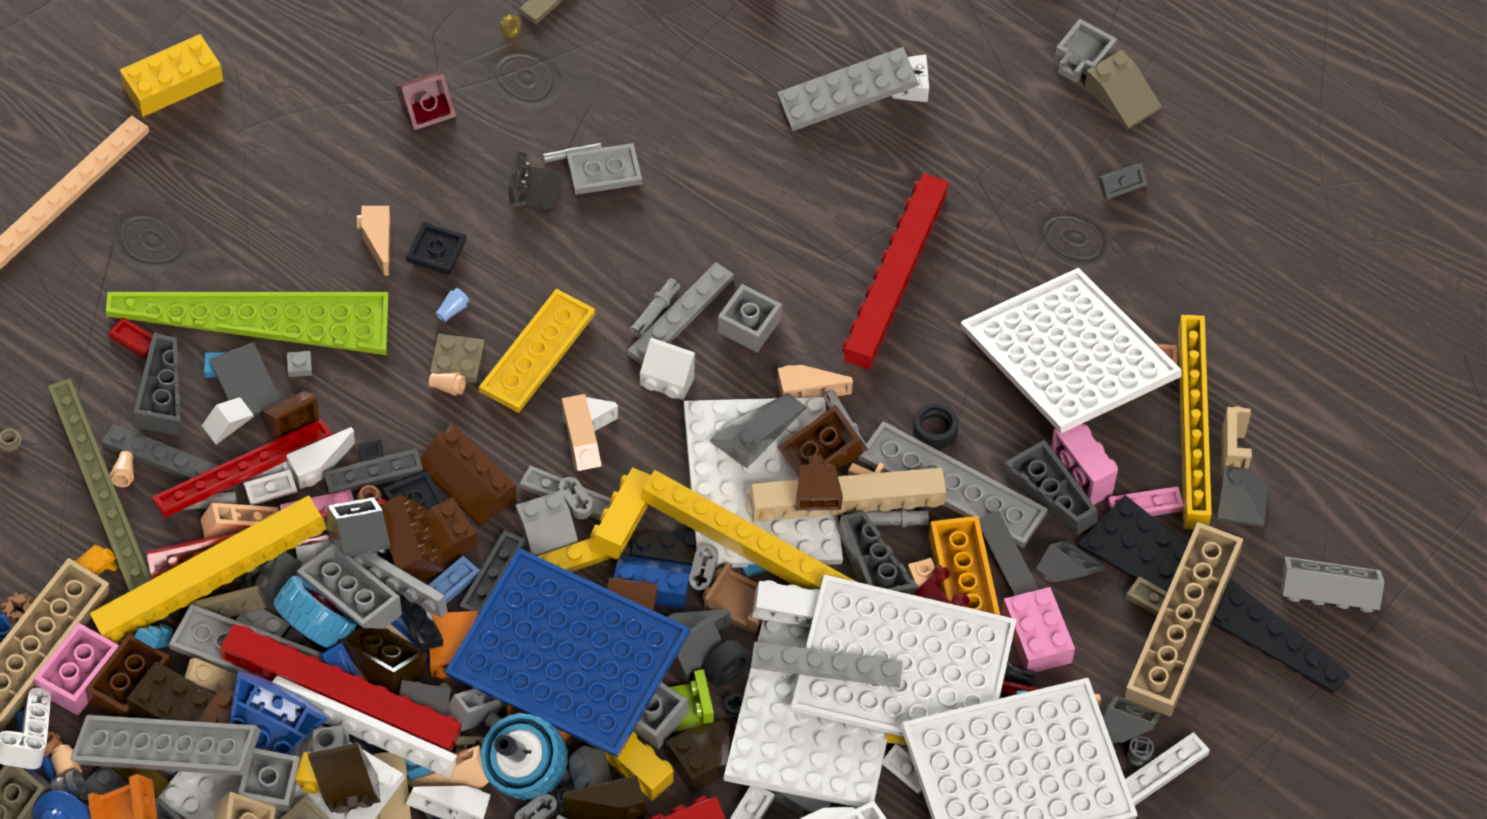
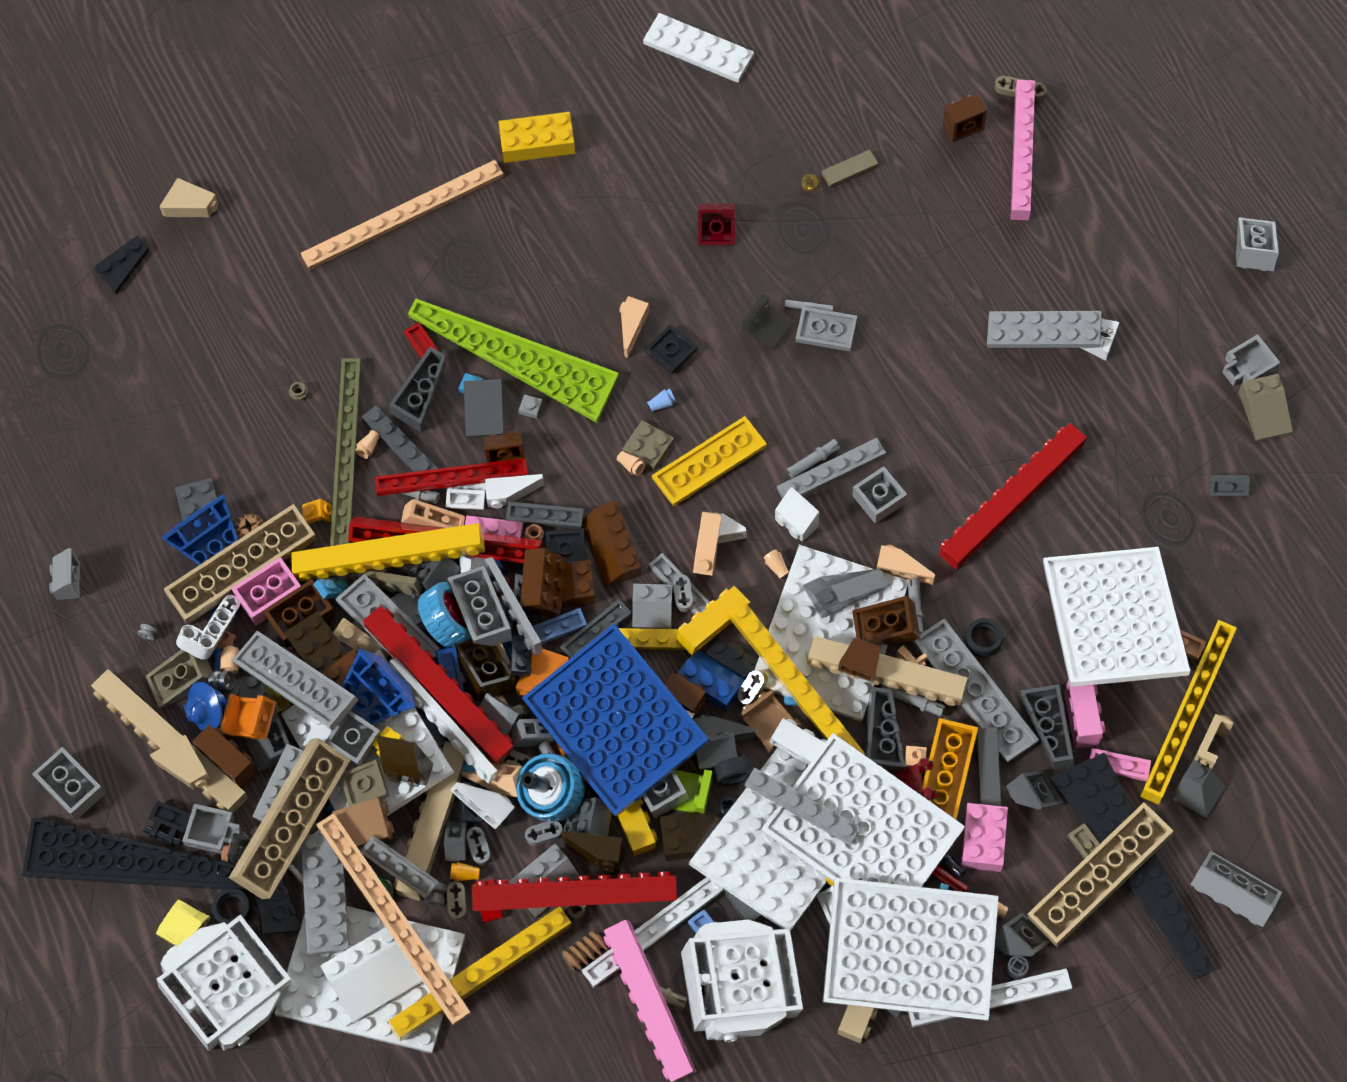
camera: 30 degrees right, 10 degrees up
white slope [202,397,254,445] -> none
light grey brick [309,725,349,753] -> none
dark grey slope [326,497,390,557] -> none
black tile [357,439,384,462] -> none
none -> light nougat cone [764,549,789,579]

